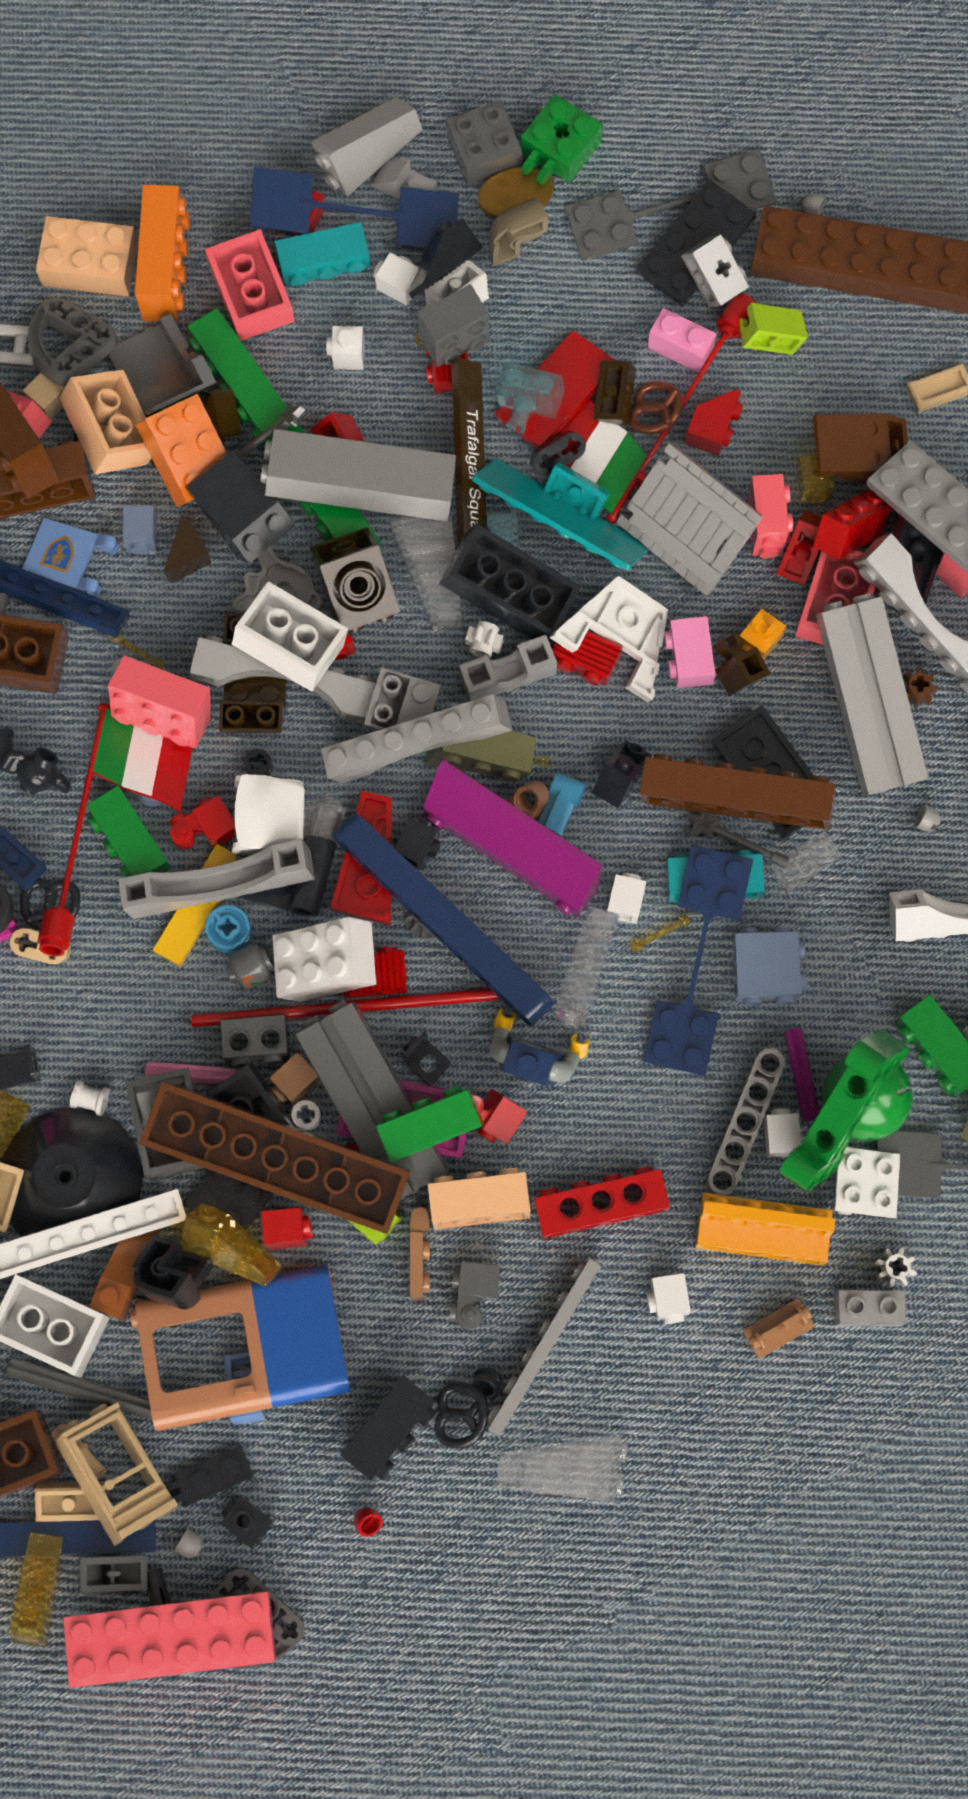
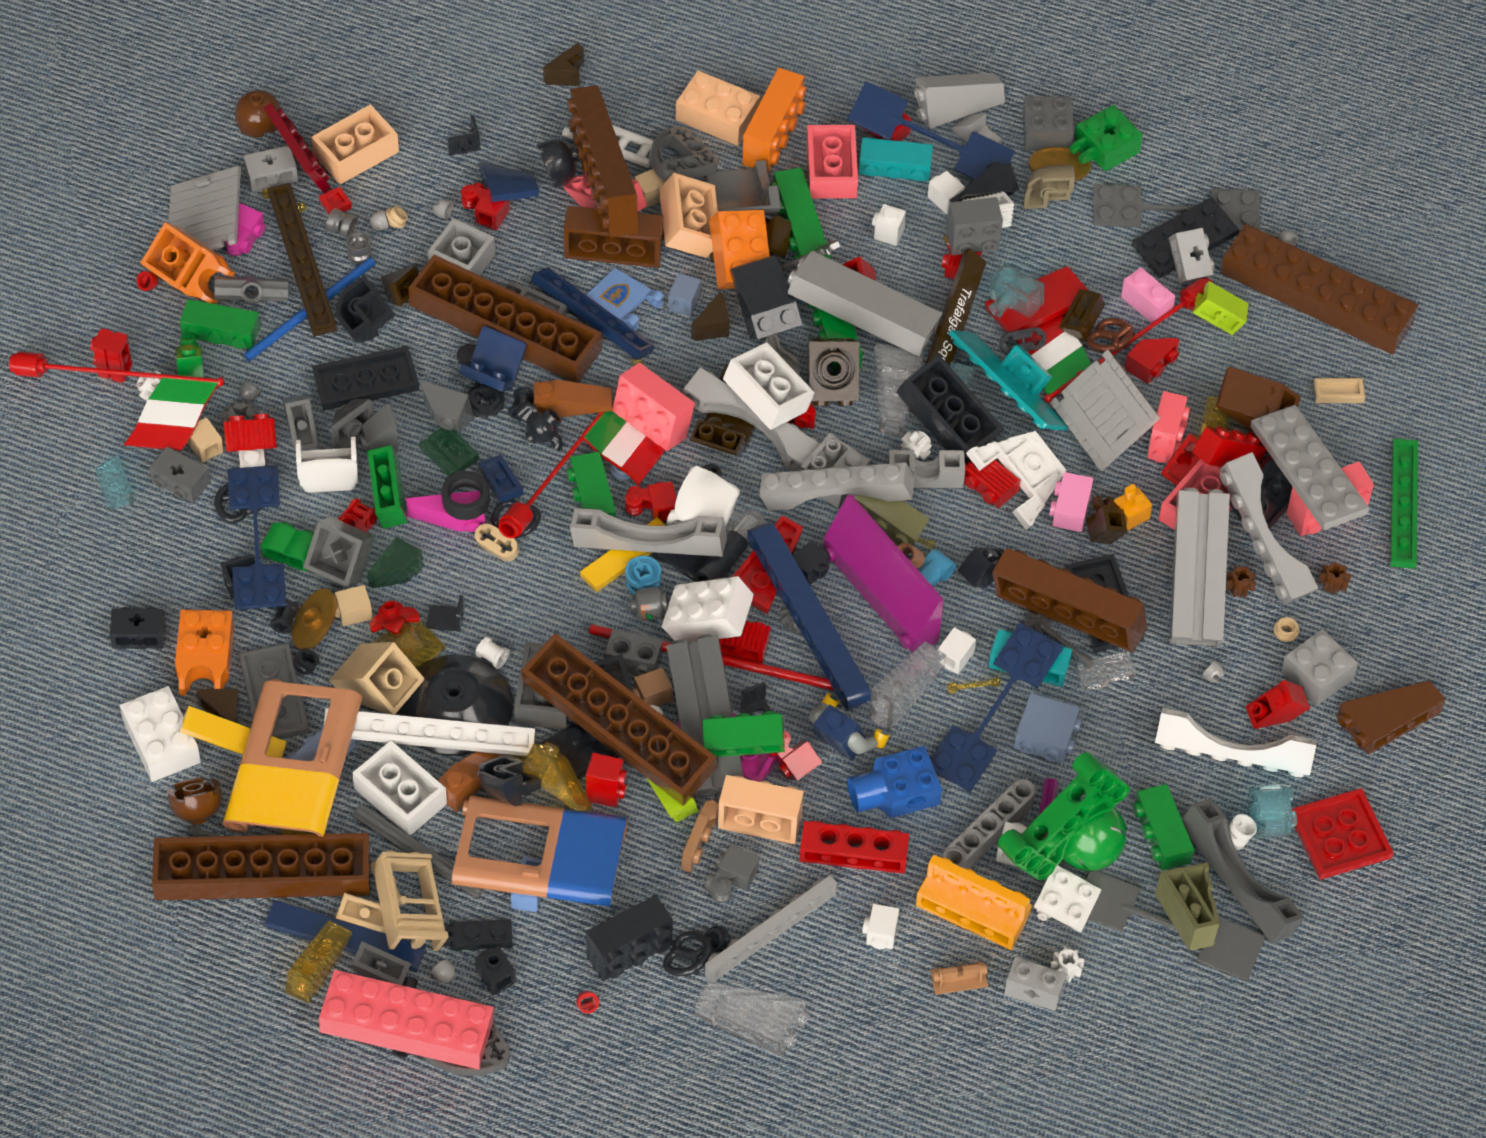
camera: 15 degrees right, 20 degrees down
none -> dark orange slope [534,380,613,417]
none -> blue brick [847,746,942,818]

